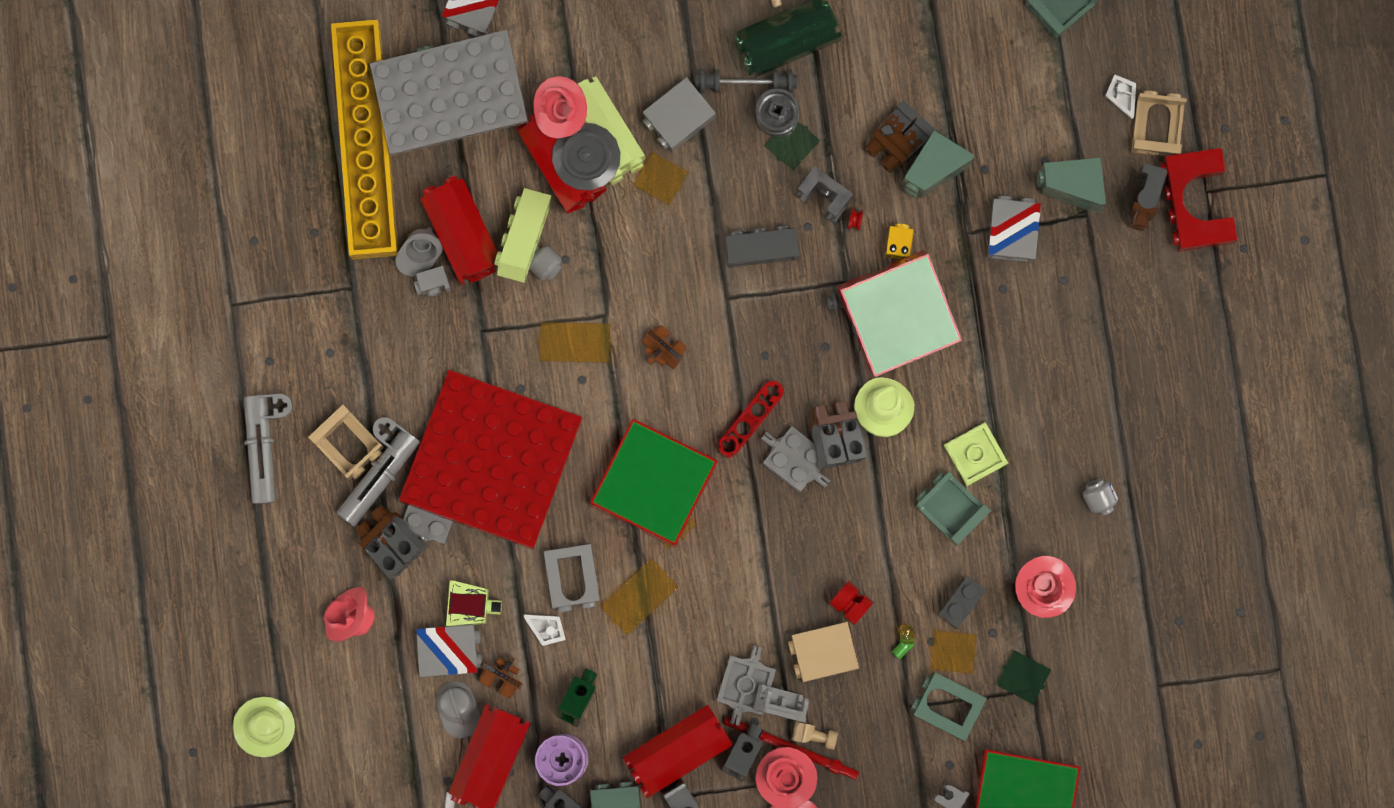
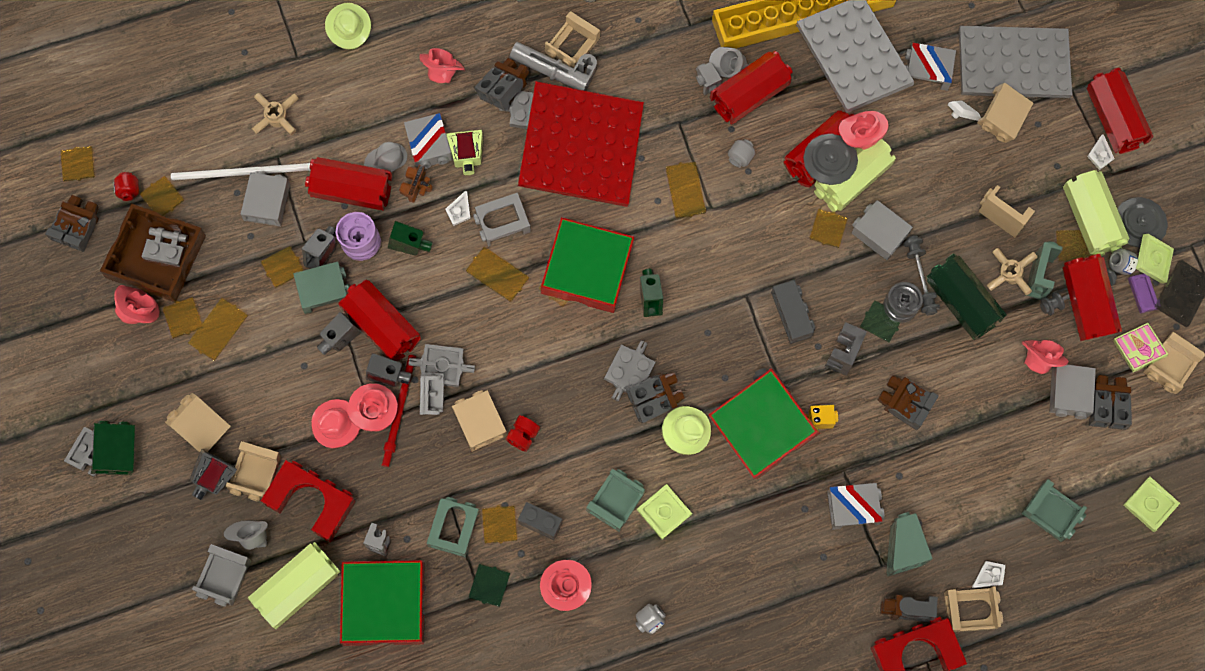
camera: 75 degrees right, 10 degrees down
yellowish green brick [495,188,551,283] -> none
dark orange hips [642,325,687,370] -> none
red beam [718,381,784,458] -> none
tan leg [791,721,838,750] -> none
red bush [848,208,863,231] -> none
arm [891,623,915,660] -> none
sand green slope [902,131,975,199] -> none
none -> dark green torso [640,268,663,317]

